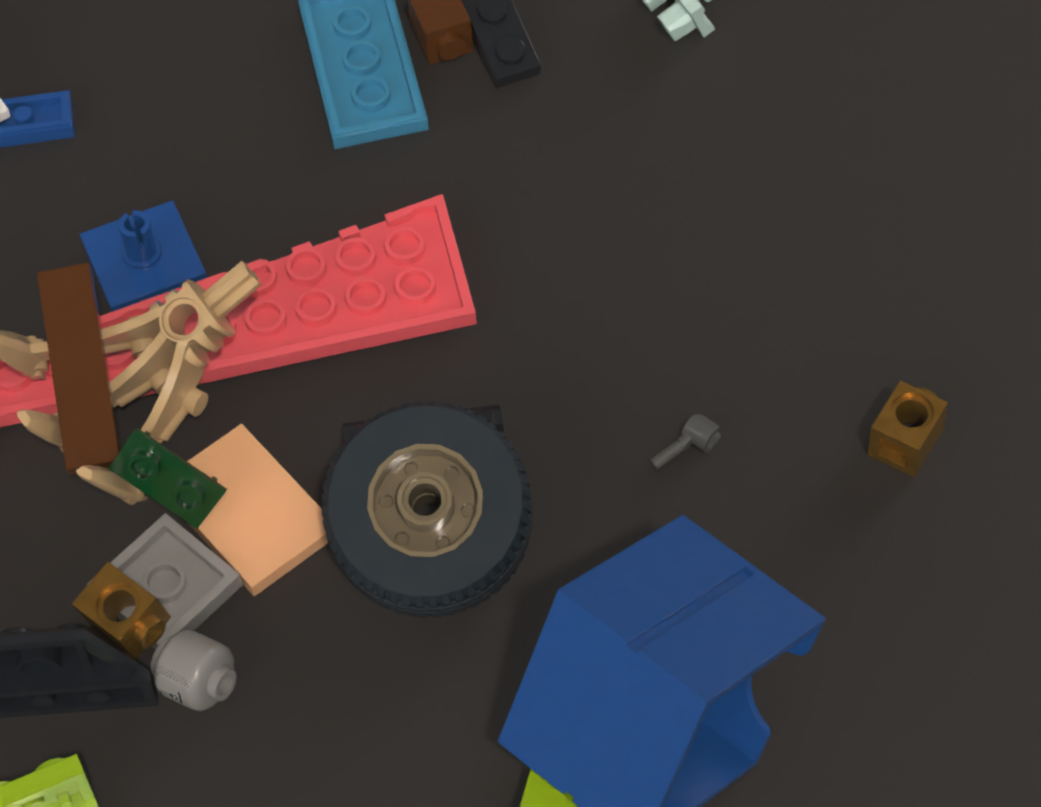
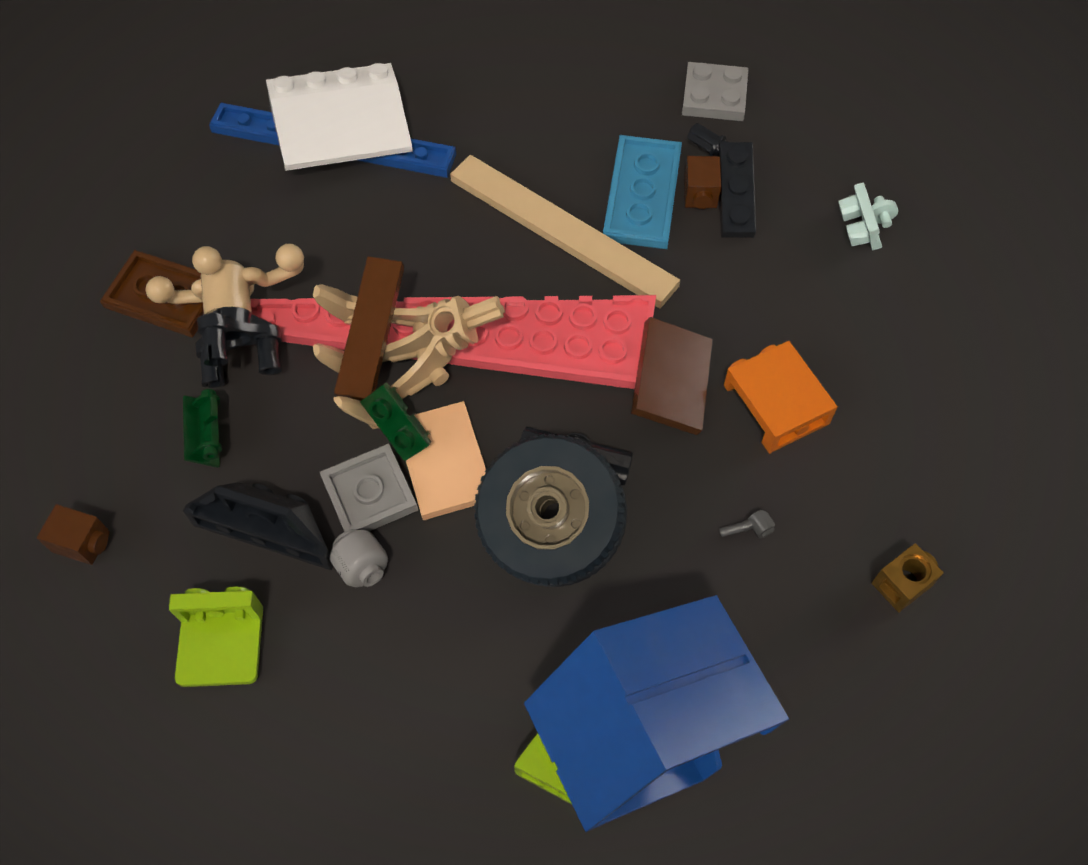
camera: 20 degrees right, 5 degrees up
pearl gold brick [72,562,171,659] -> none
blue tile [79,200,207,312] -> none
none -> tan tile [450,154,680,309]
none -> reddish brown tile [631,317,713,435]
none -> orange panel [724,341,838,454]

